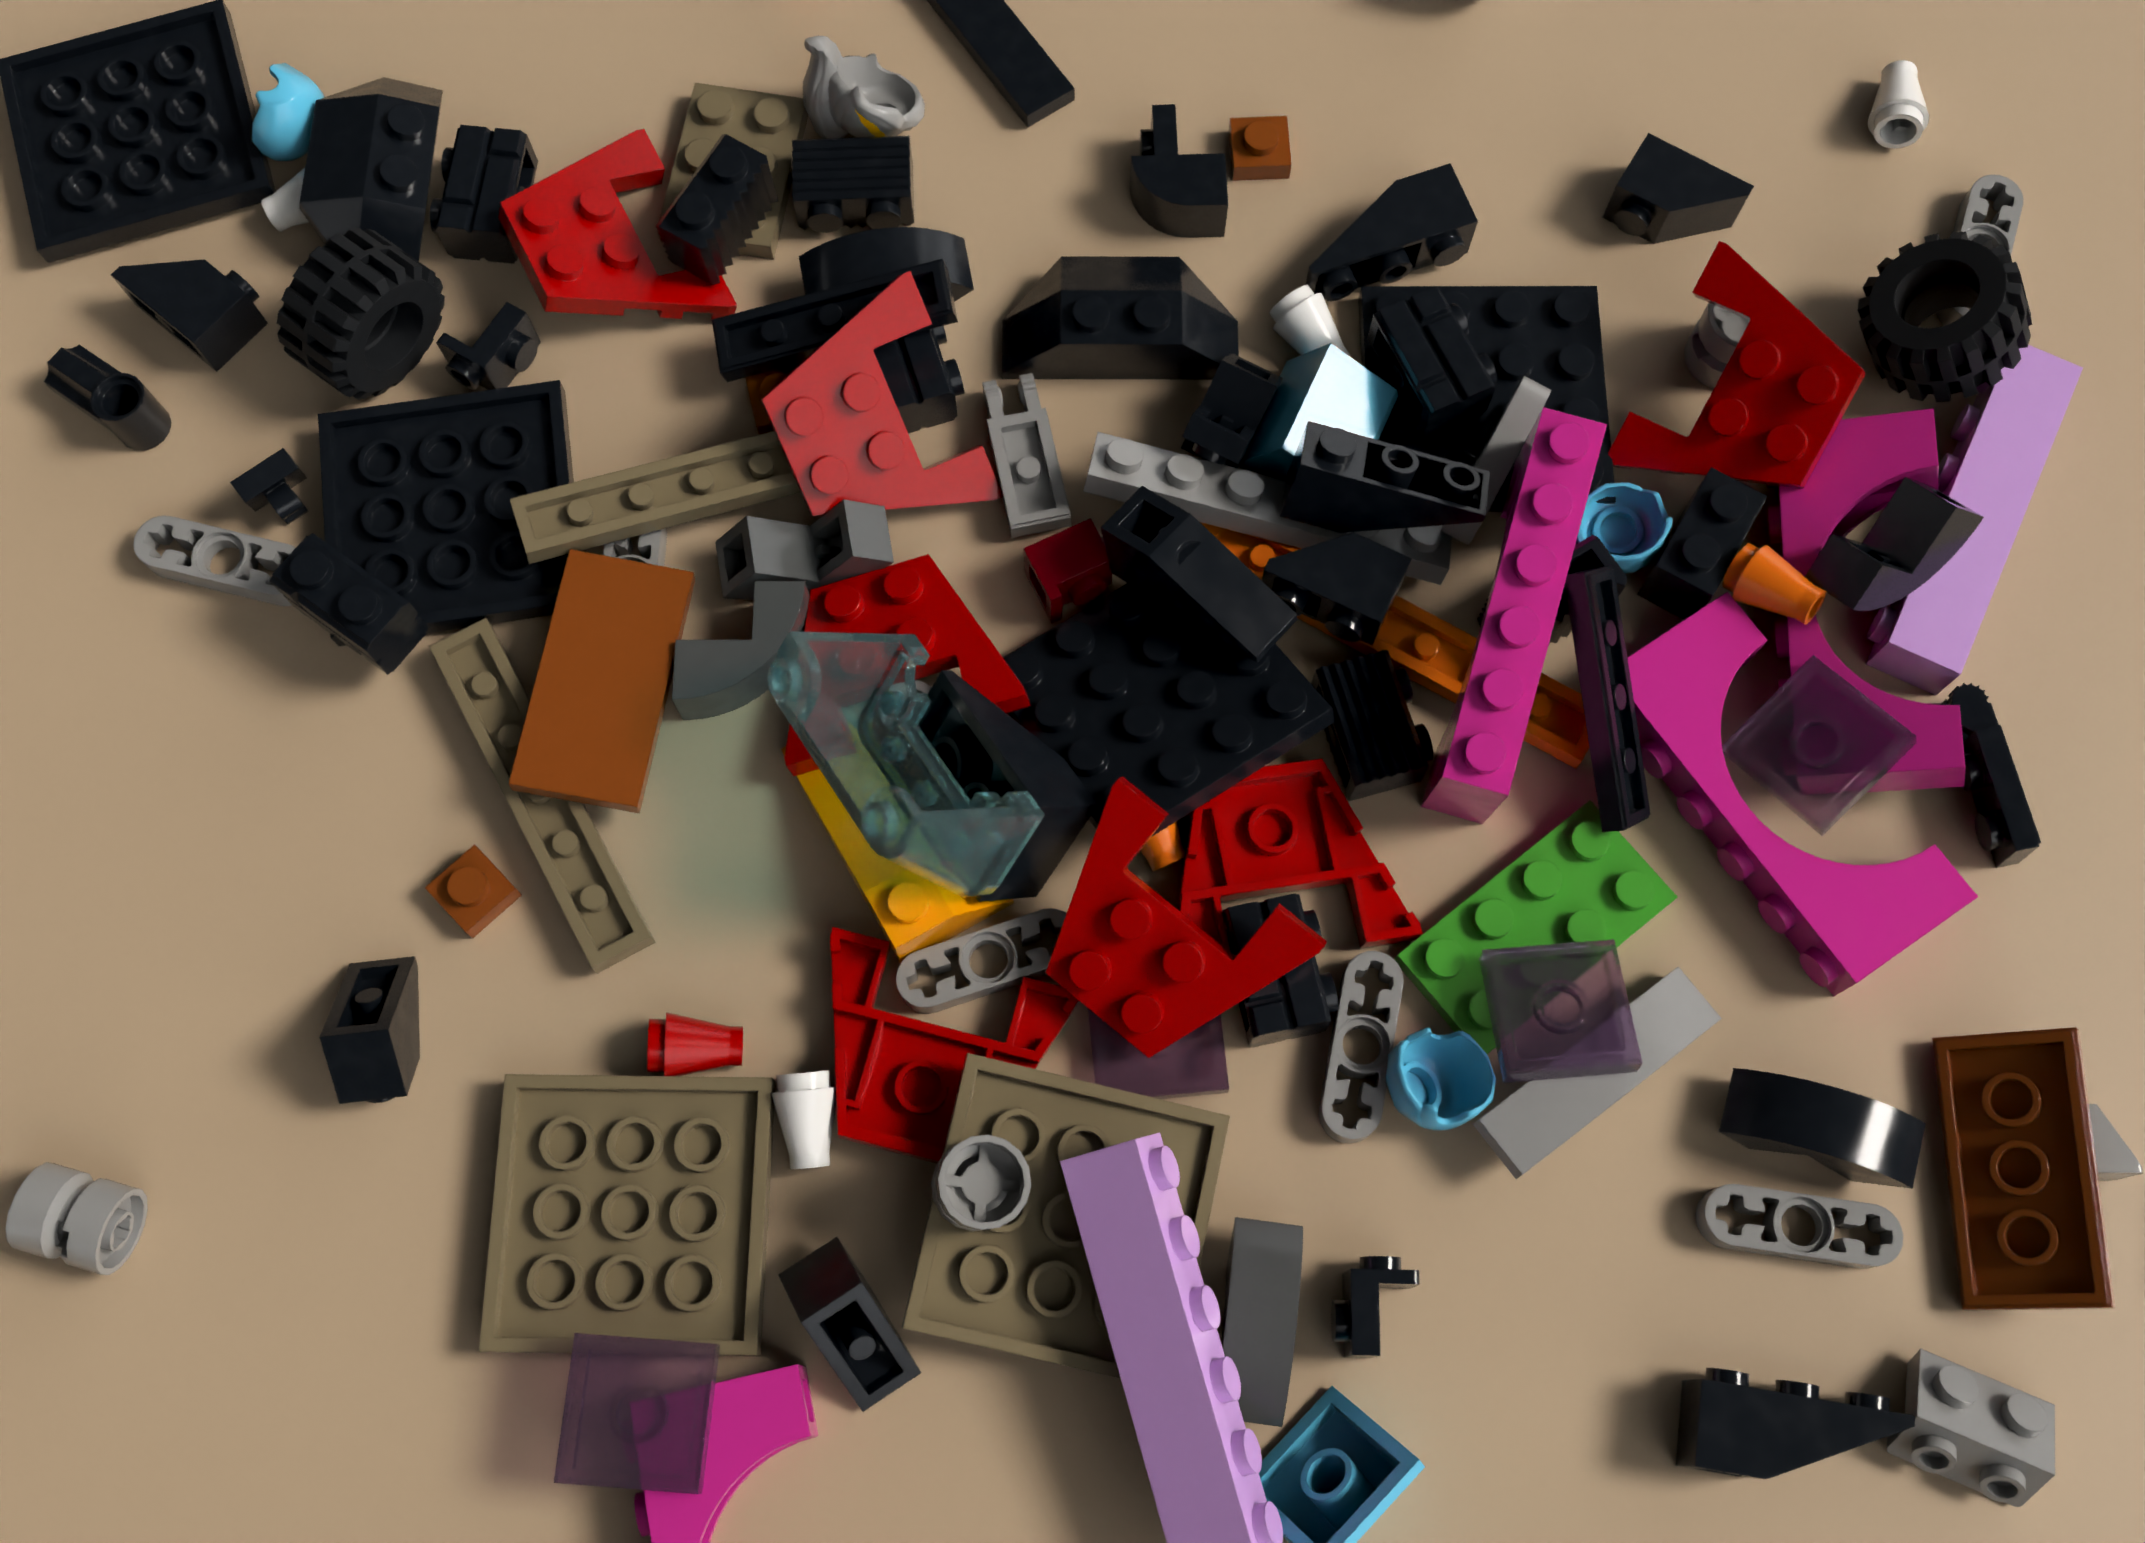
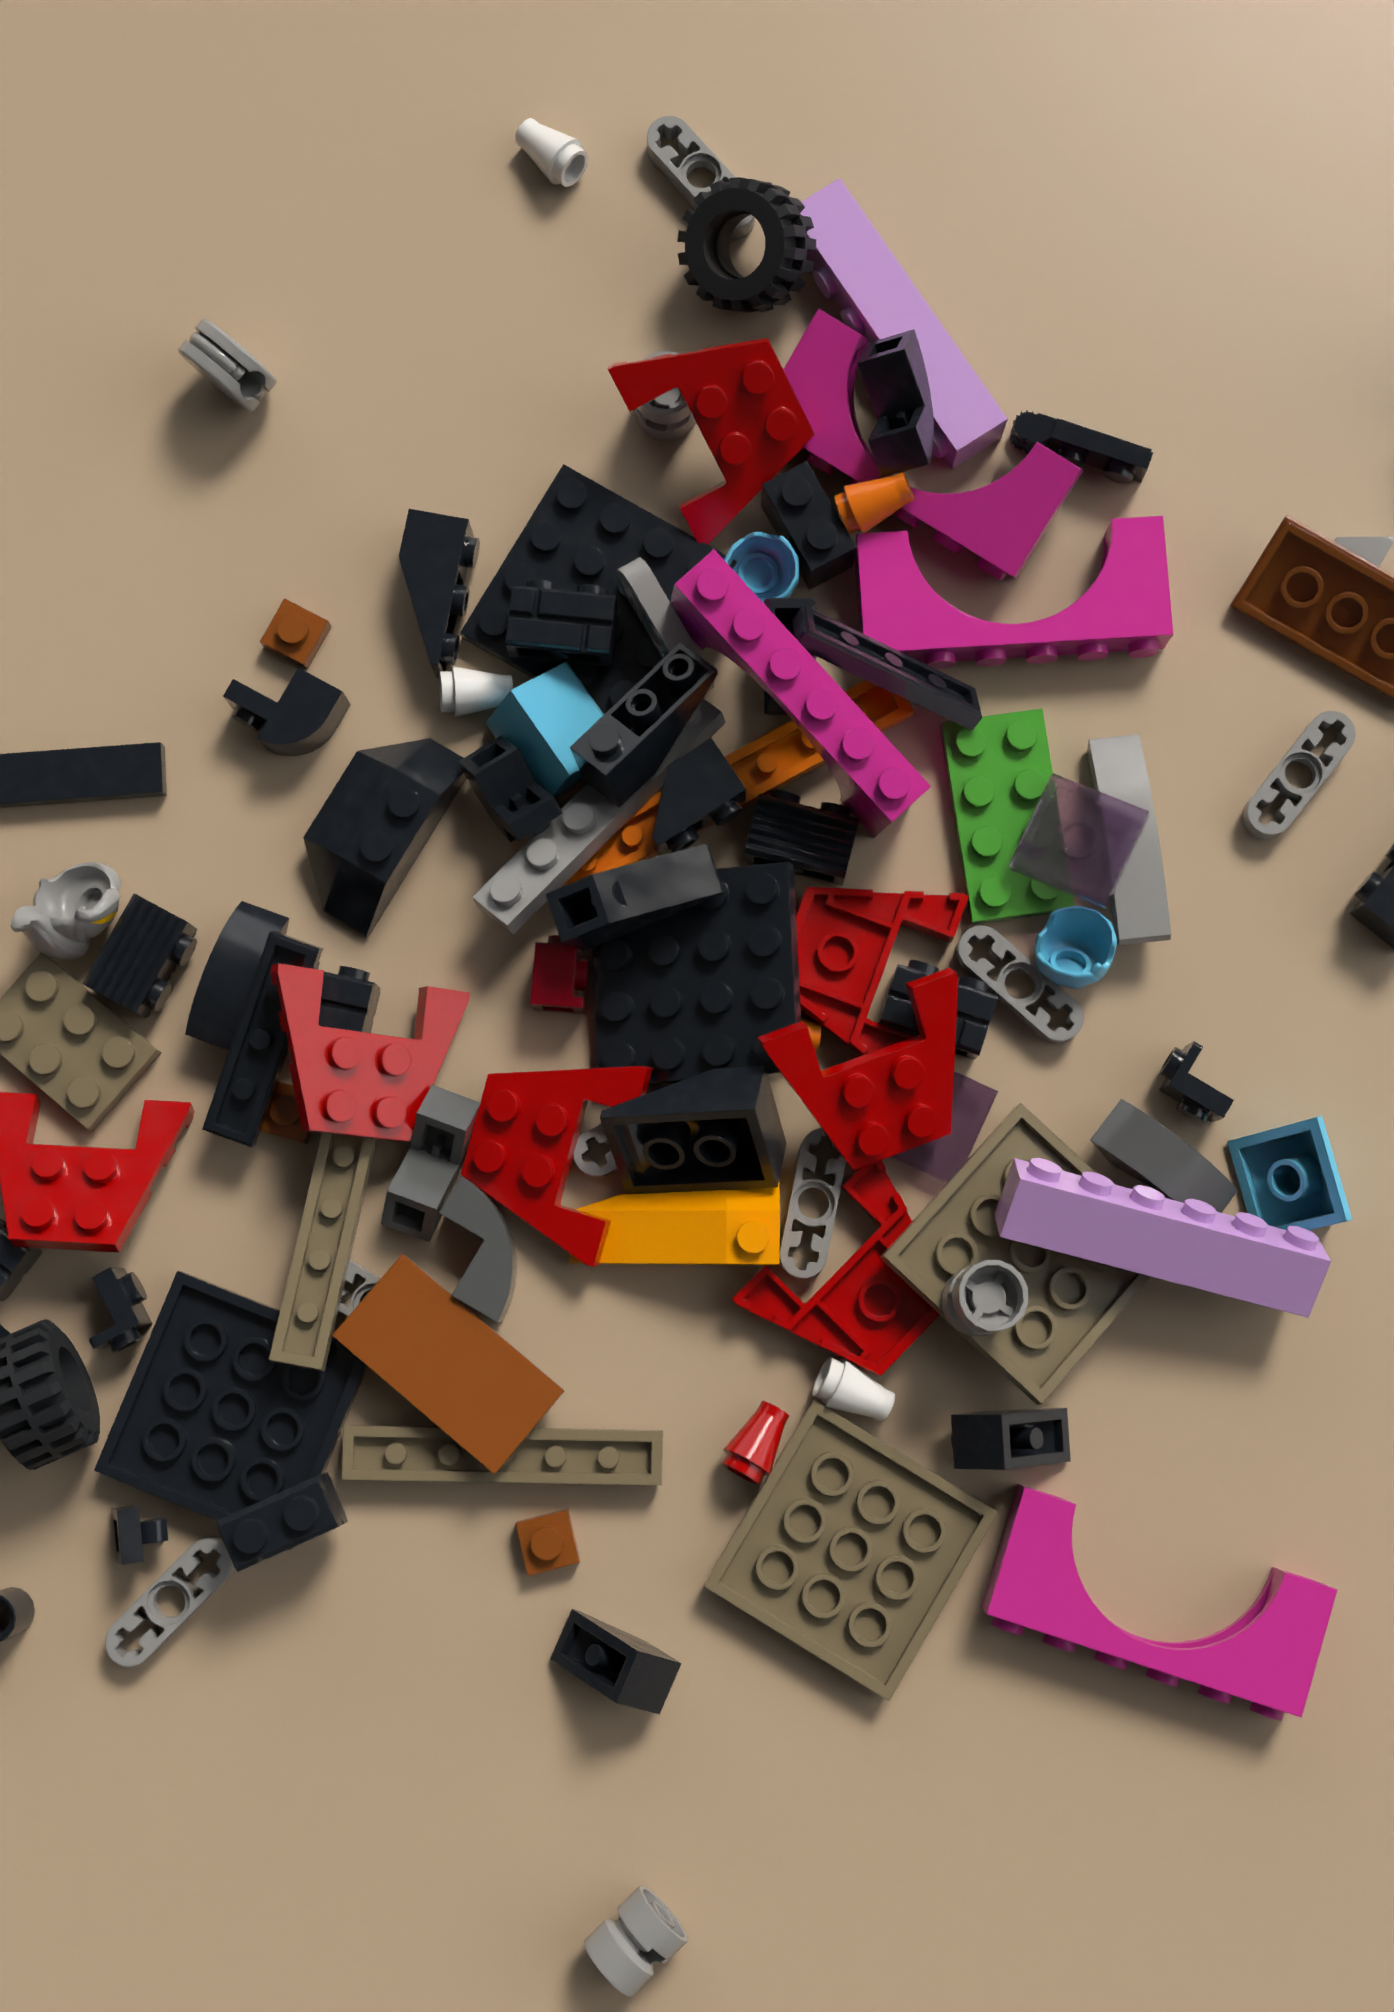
camera: 55 degrees left, 10 degrees up
clear purple tile [554,1333,720,1494] -> none
black brick [655,134,779,285] -> none
clear light blue windscreen [767,631,1045,897] -> none
light grey hinge [982,373,1071,538] -> none
black slope [1602,133,1754,244] -> none
black brick [1719,1068,1926,1189] -> none
clear purple tile [1722,655,1917,836] -> none

